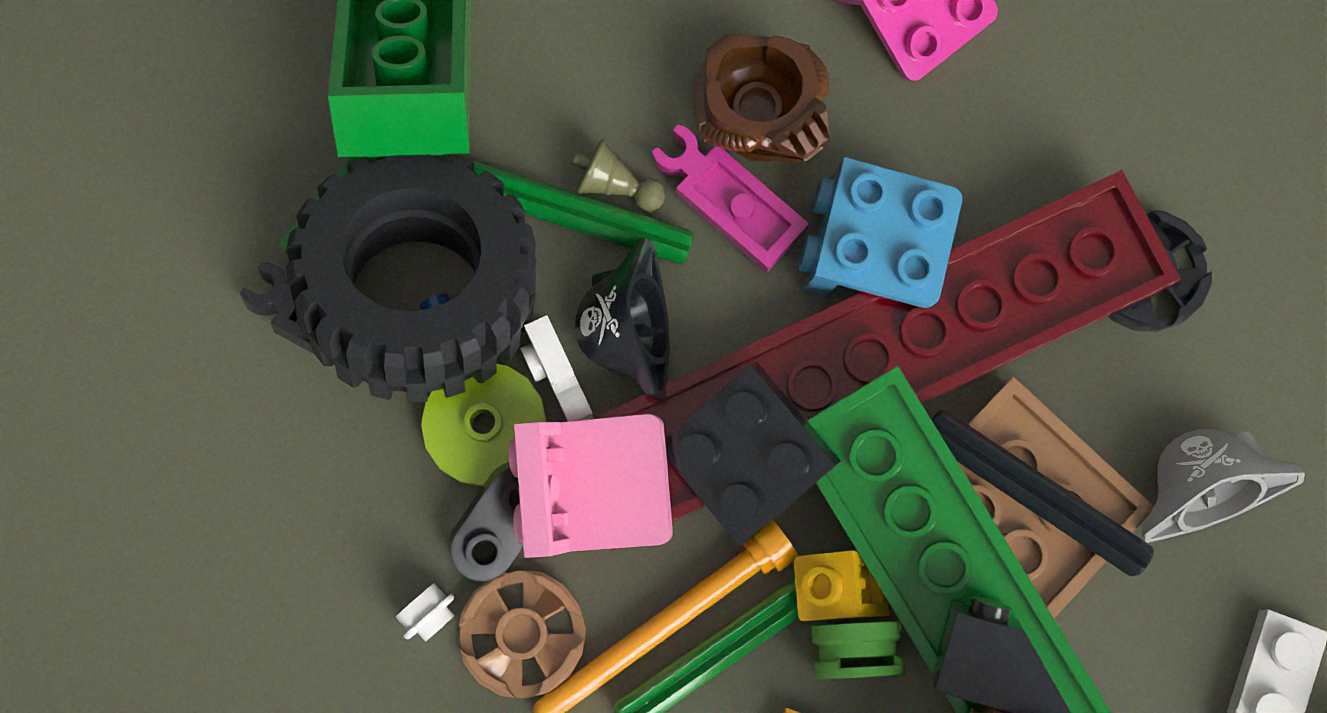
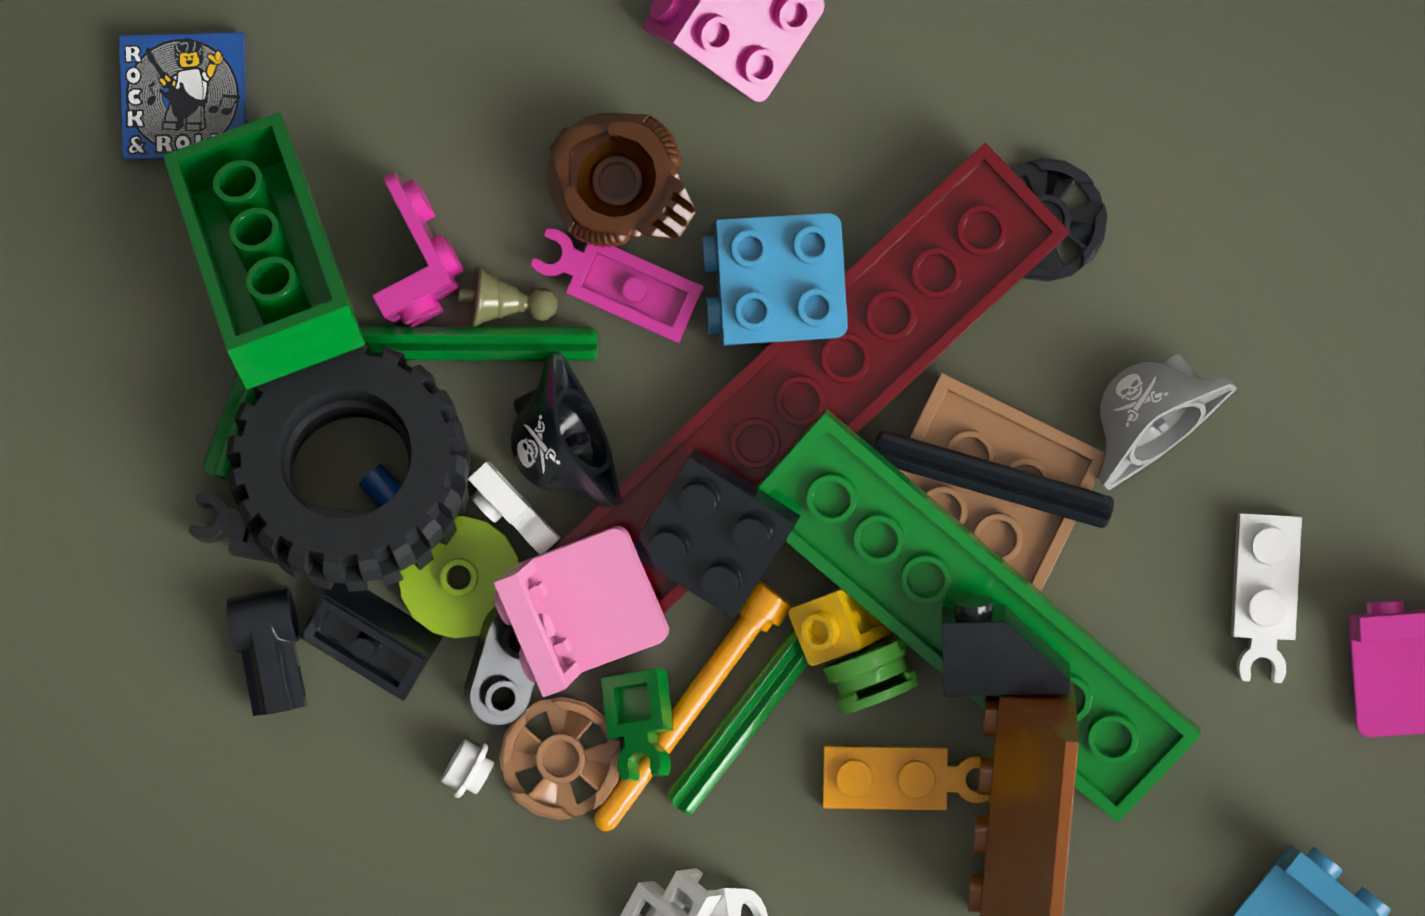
camera: 20 degrees left, 10 degrees up
none -> black piece [227,587,307,716]
none -> black slope [299,582,442,701]
none -> dark pink bracket [373,172,465,327]
none -> green plate [601,668,674,782]

